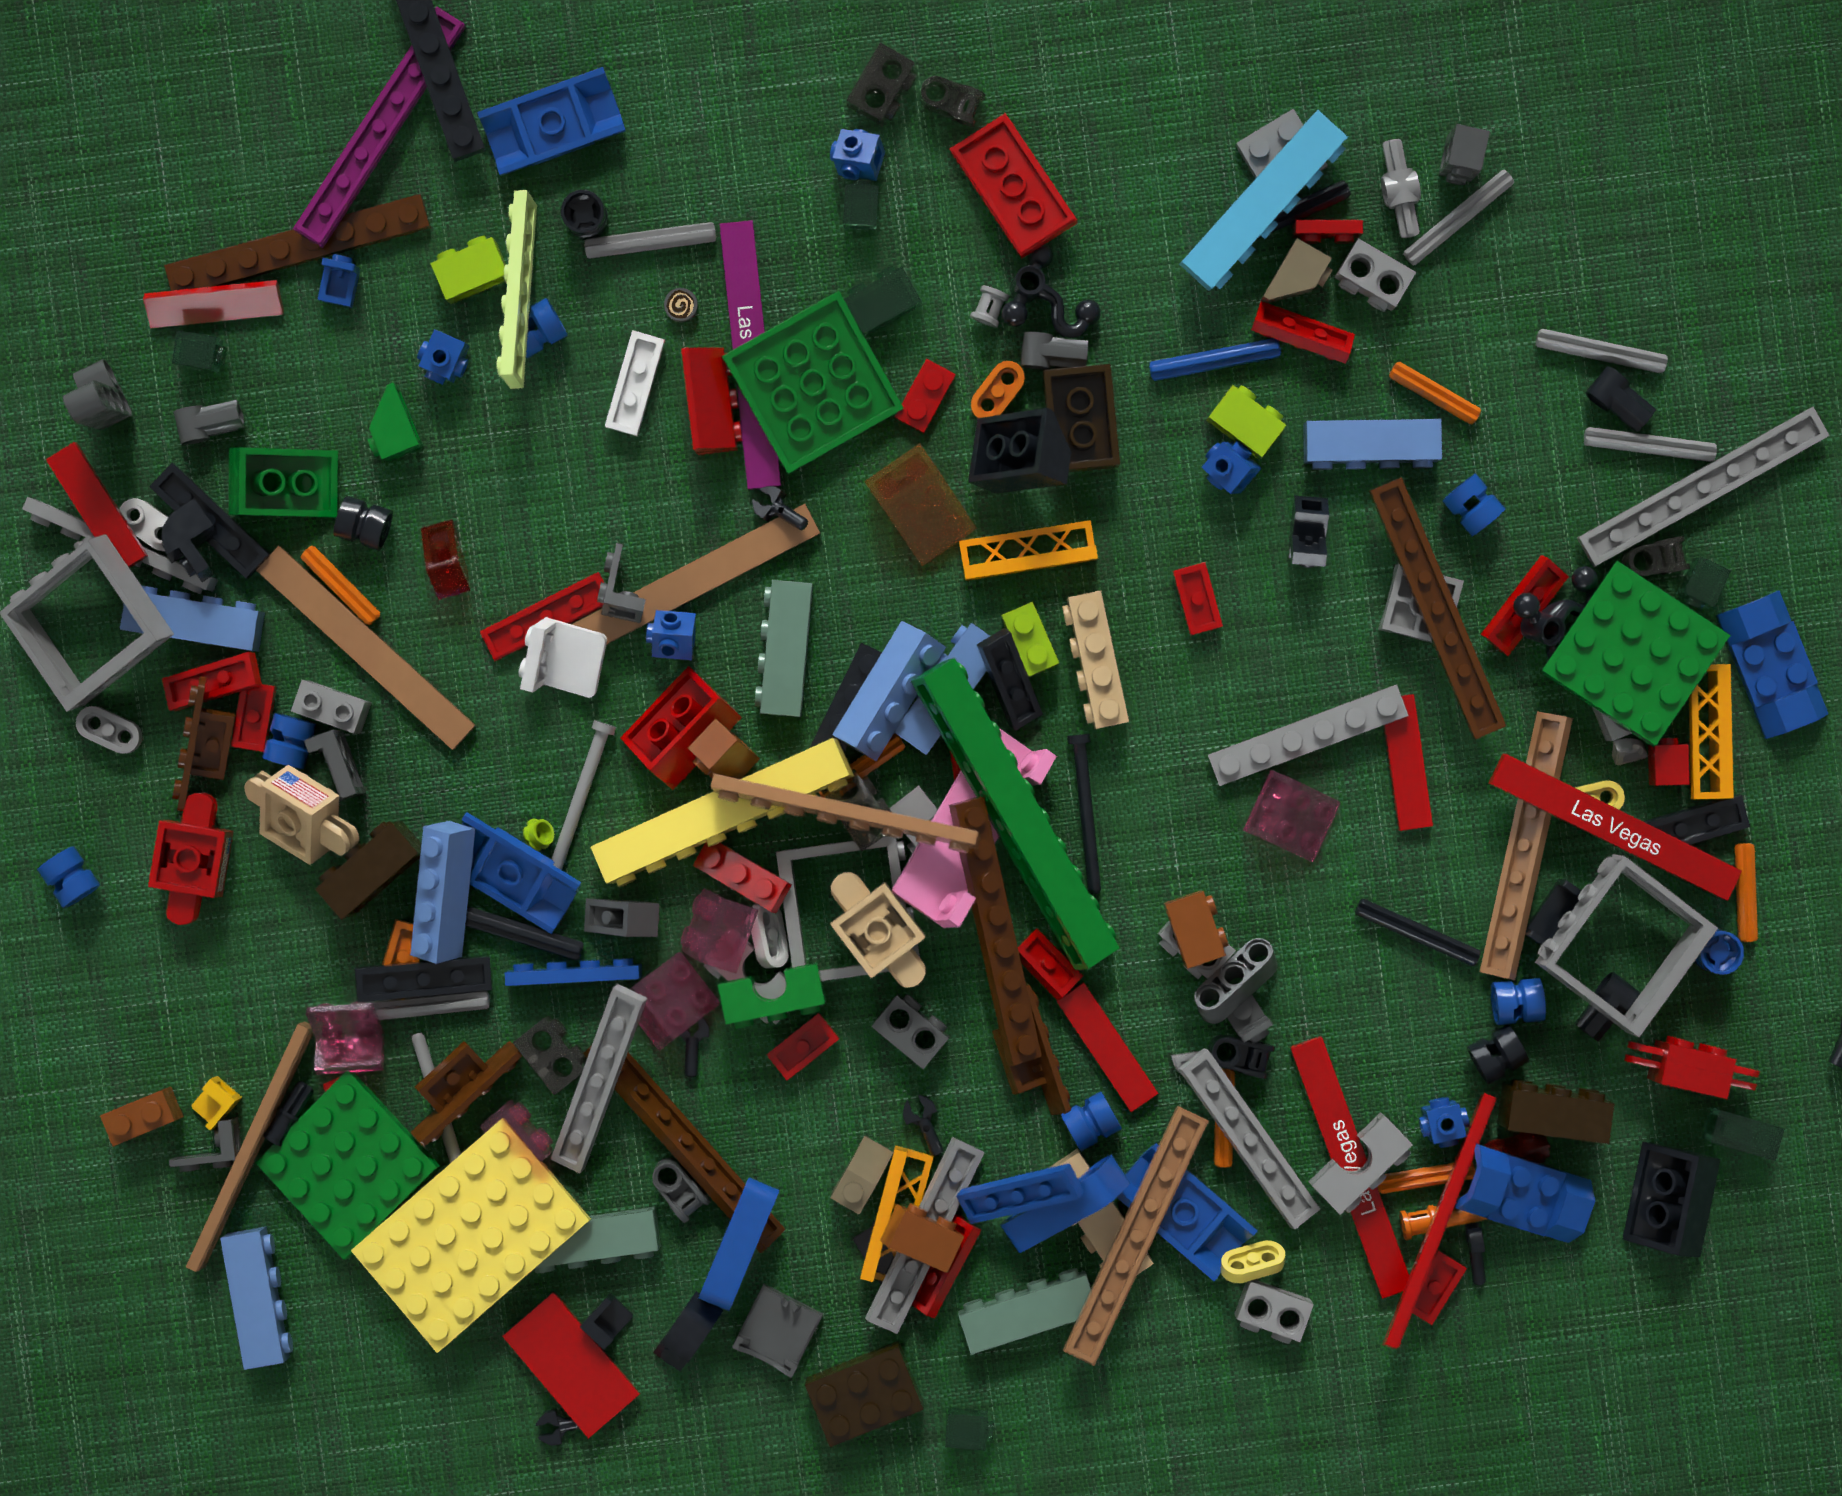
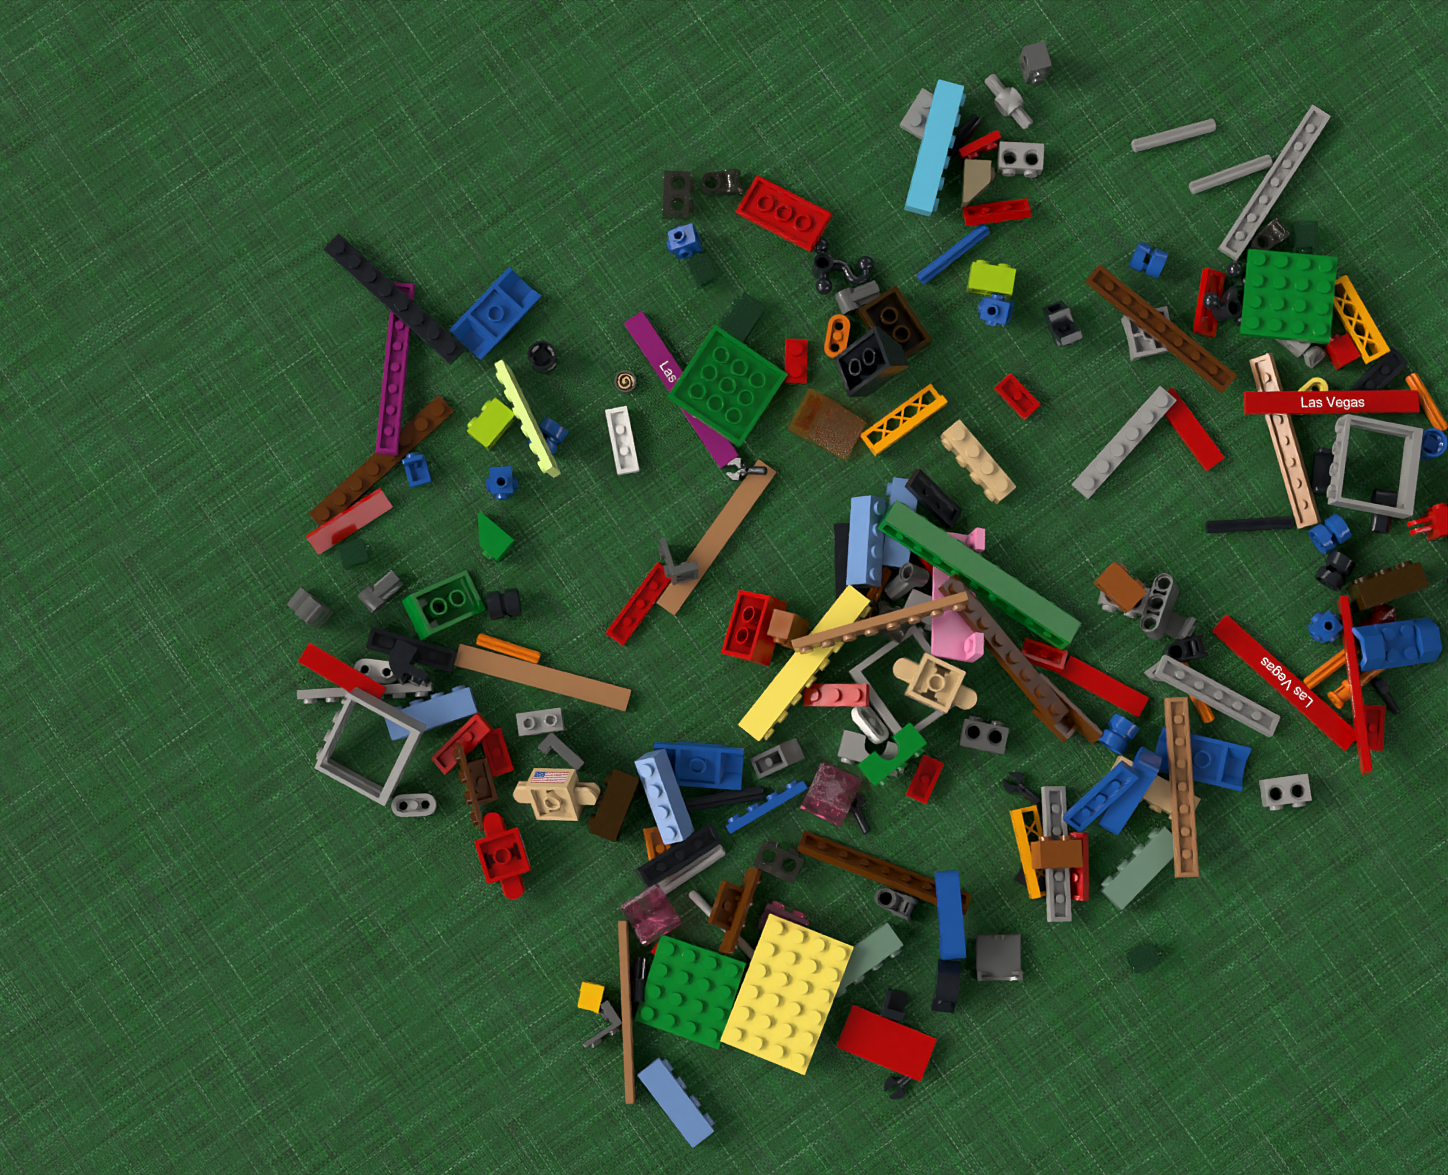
camera: 25 degrees left, 5 degrees down
blue wheel [37,846,100,909] -> none
dark orange brick [100,1086,184,1146] -> none
blue wheel [262,713,317,769] -> none
clear red slope [420,519,470,600] -> none
white bracket [519,617,607,698] -> none
lime plate [523,819,554,851] -> none
light grey bar [551,720,616,870] -> none
light grey plate [551,984,647,1173] -> none
light grey axle [584,222,716,259] -> none
blue brick [646,610,696,660] -> none
red slope [681,347,743,455] -> none
clear pink bracket [681,888,759,974] -> none
sand green brick [755,580,813,717] -> none
dark brown brick [805,1340,924,1447] -> none
dark tan slope [830,1136,893,1215] -> none
light grey bush [970,285,1010,328] -> none
lime brick [1001,602,1059,677] -> none
black bar [1067,734,1101,894] -> none
light yellow plate [1221,1240,1285,1283] -> none
clear pink bracket [1243,770,1340,862] -> none
medium blue brick [1303,419,1442,470] -> none
light grey arch [1308,1112,1413,1215] -> none
orange axle [1389,362,1481,424] -> none
light grey axle [1403,170,1514,266] -> none
black piece [1585,366,1656,432] -> none
blue piece [1716,590,1829,739] -> none
none -> dark grey piece [884,562,929,601]

